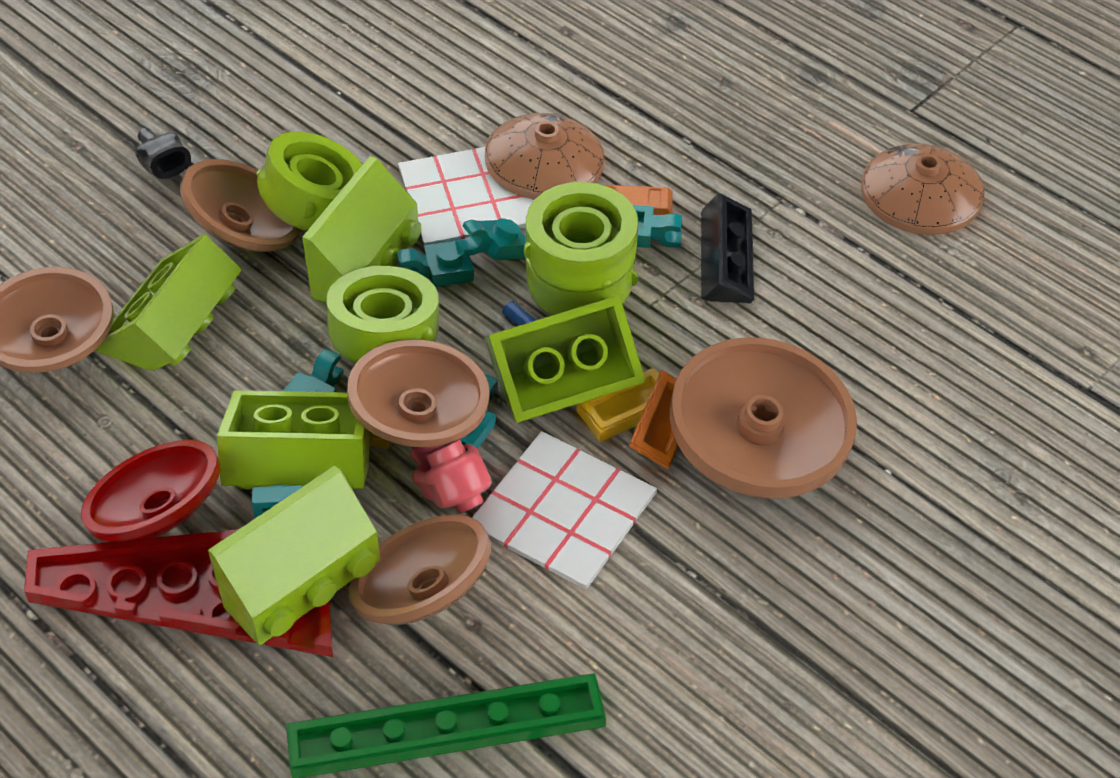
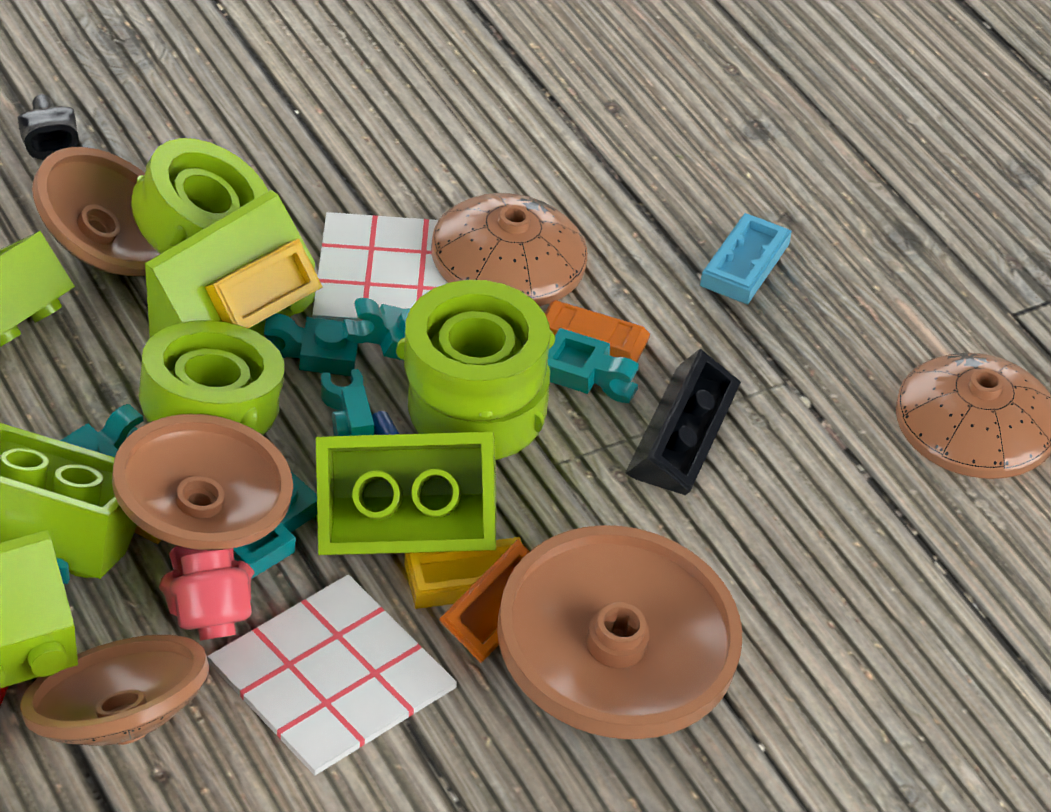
camera: 15 degrees right, 5 degrees down
none -> yellow tile [205,238,323,328]
none -> teal plate [321,369,374,436]
none -> medium azure plate [700,213,792,305]

